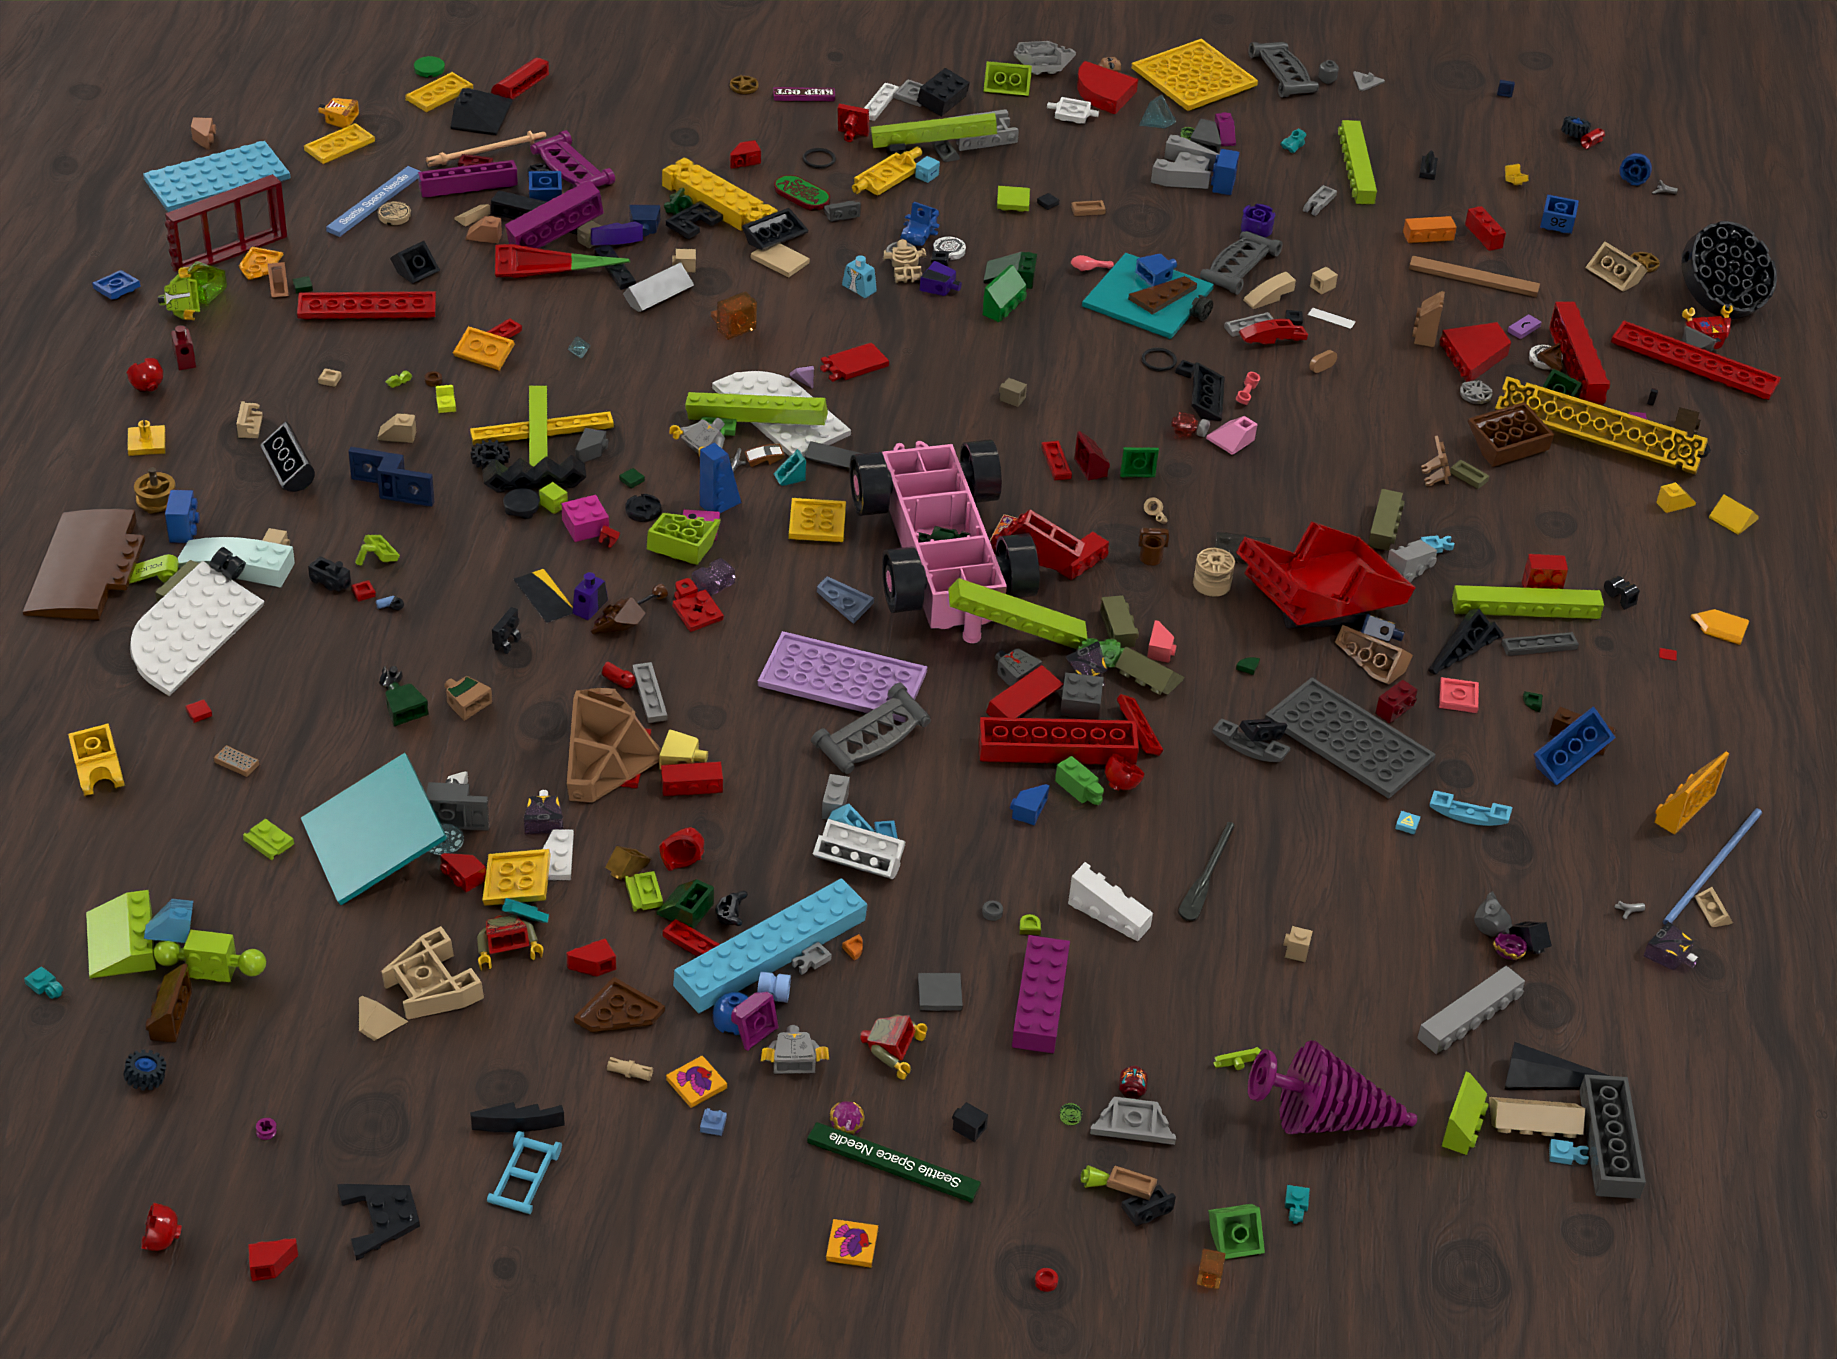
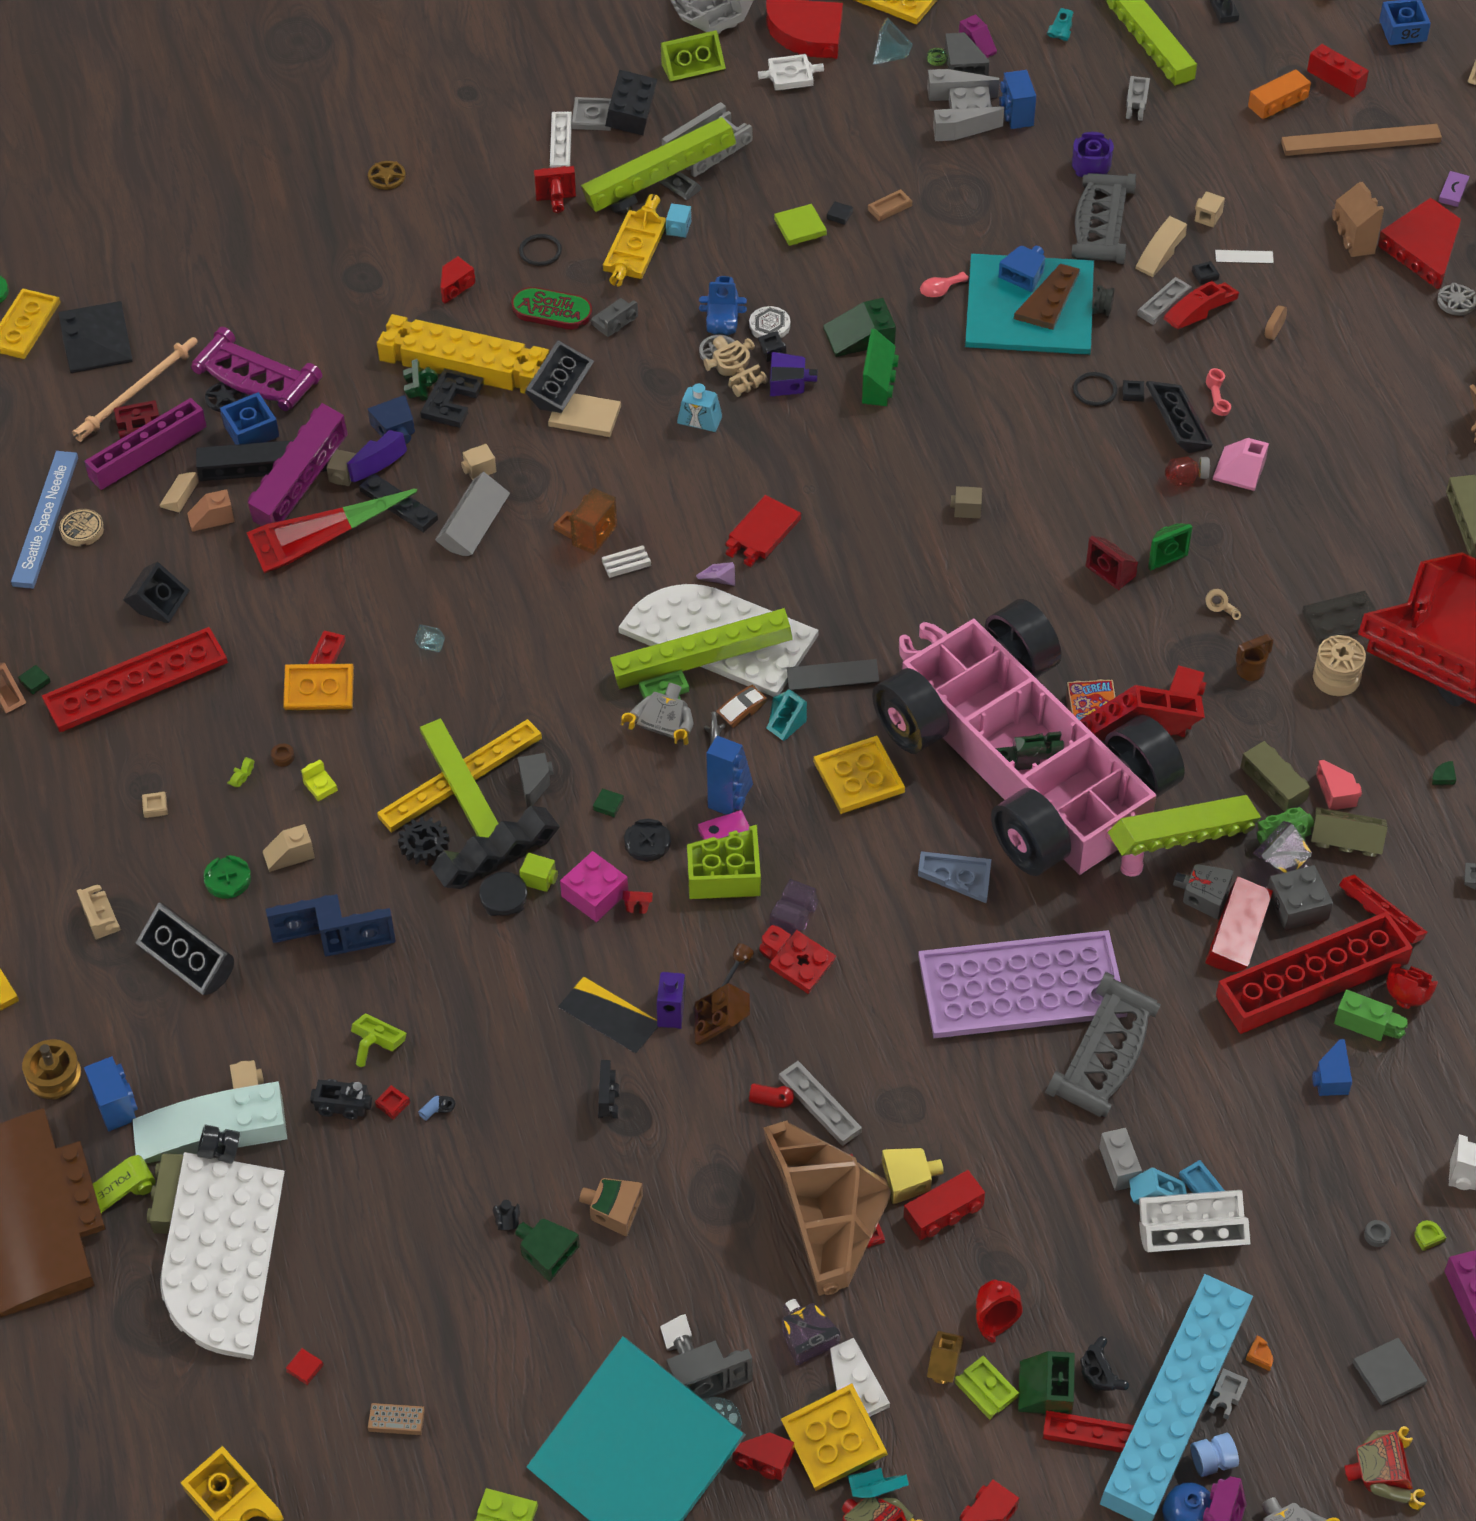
camera: 20 degrees left, 10 degrees up
red brick [491,58,549,99] -> none
tile [773,87,835,101] -> none
red tile [1041,441,1072,481] -> none
none -> green tile [204,855,251,899]
none -> white tile [602,545,651,578]

